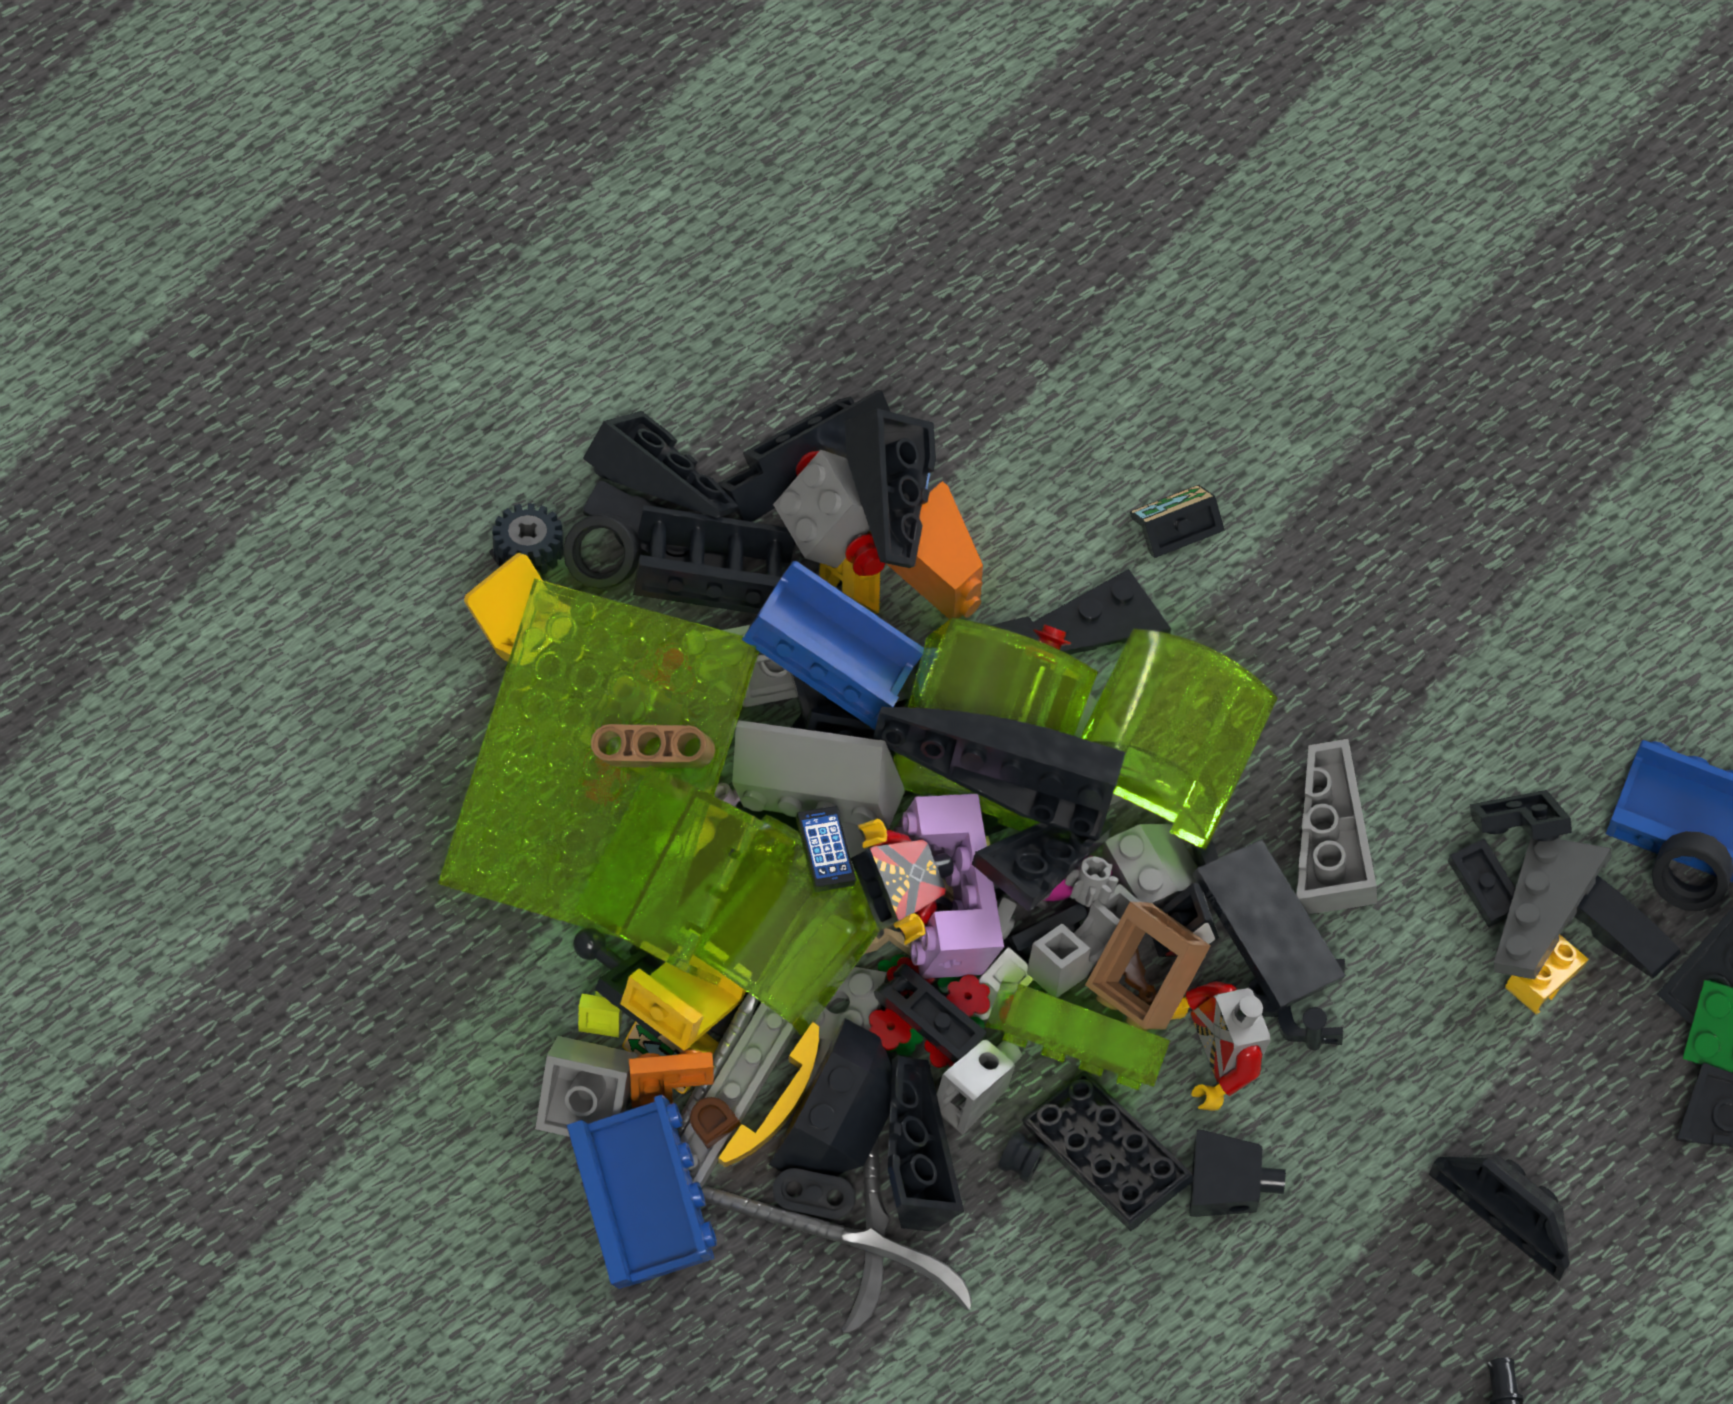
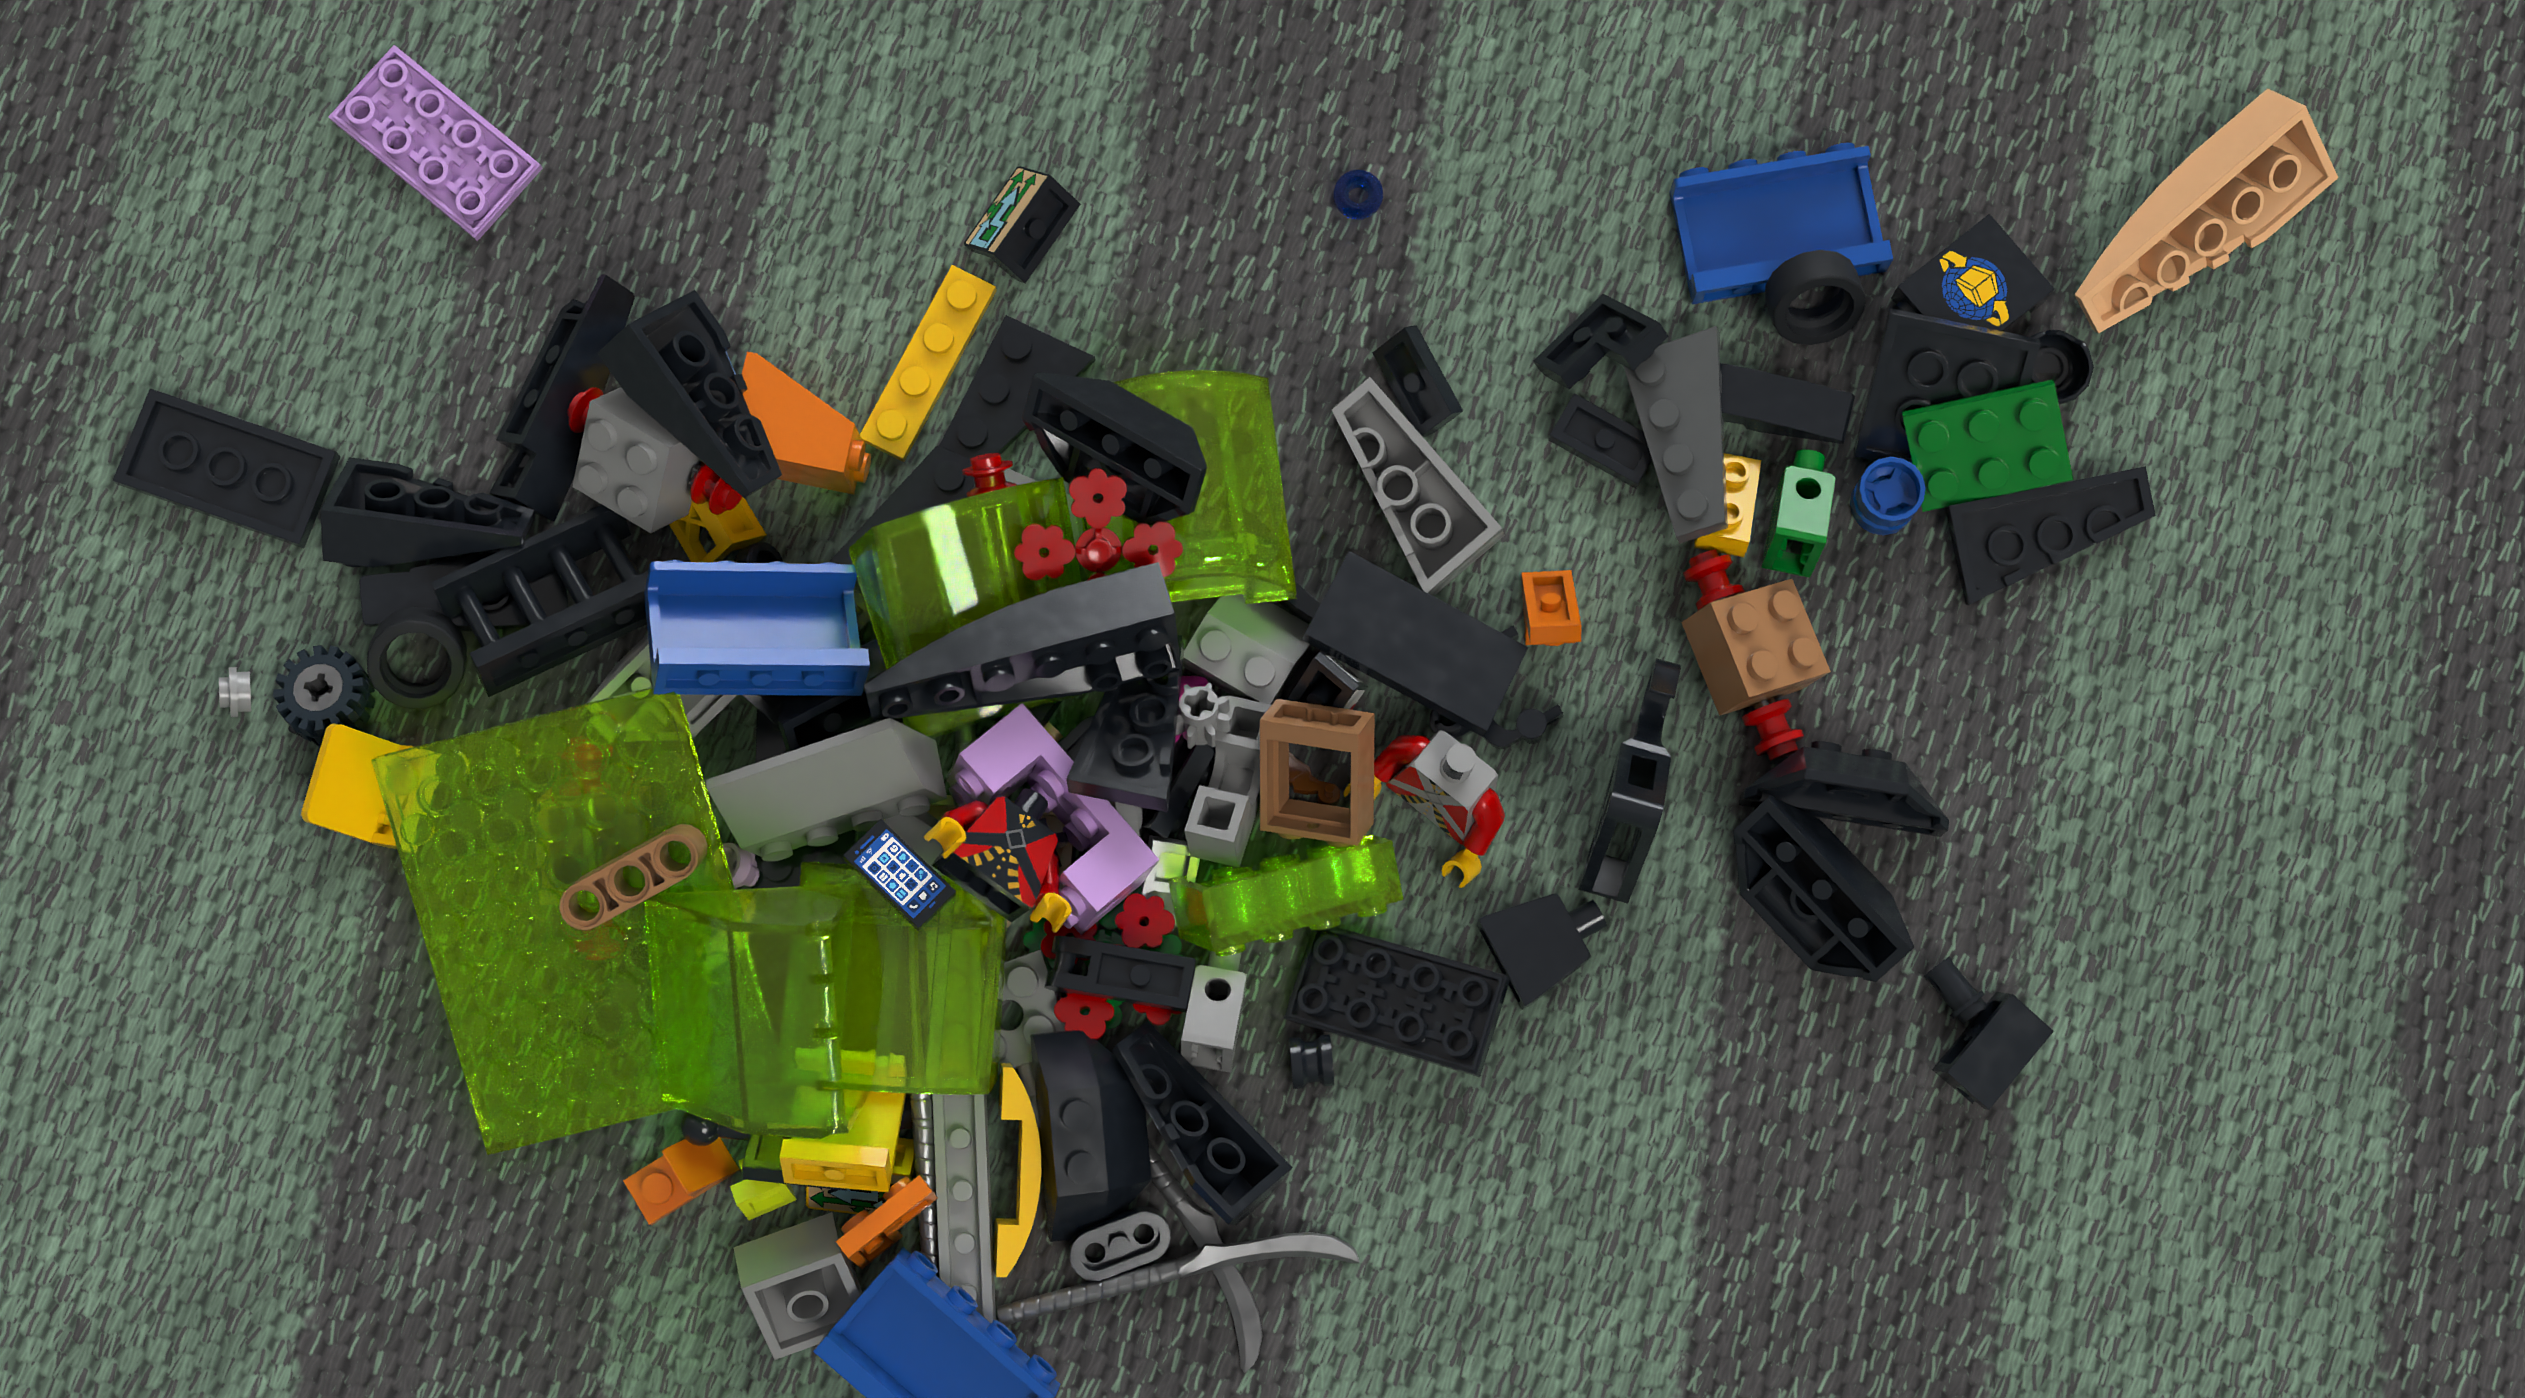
camera: 30 degrees left, 15 degrees up
reddish brown tile [690,1097,741,1149] -> none
none -> black plate [113,388,341,548]
none -> light grey plate [219,667,251,717]
none -> lavender tile [329,45,543,241]
none -> orange slope [623,1137,740,1225]
none -> yellow plate [860,265,997,462]
none -> red plant [1014,468,1183,581]
none -> black wedge [1022,372,1207,526]
none -> clear blue plate [1334,170,1383,220]
none -> black plate [1372,325,1463,437]
none -> orange slope [1521,570,1581,646]
none -> black piece [1578,658,1681,904]
none -> medium nougat brick [1681,549,1831,761]
none -> black wedge [1733,795,1914,982]
none -> green torso [1761,450,1836,578]
none -> blue wheel [1850,457,1926,535]

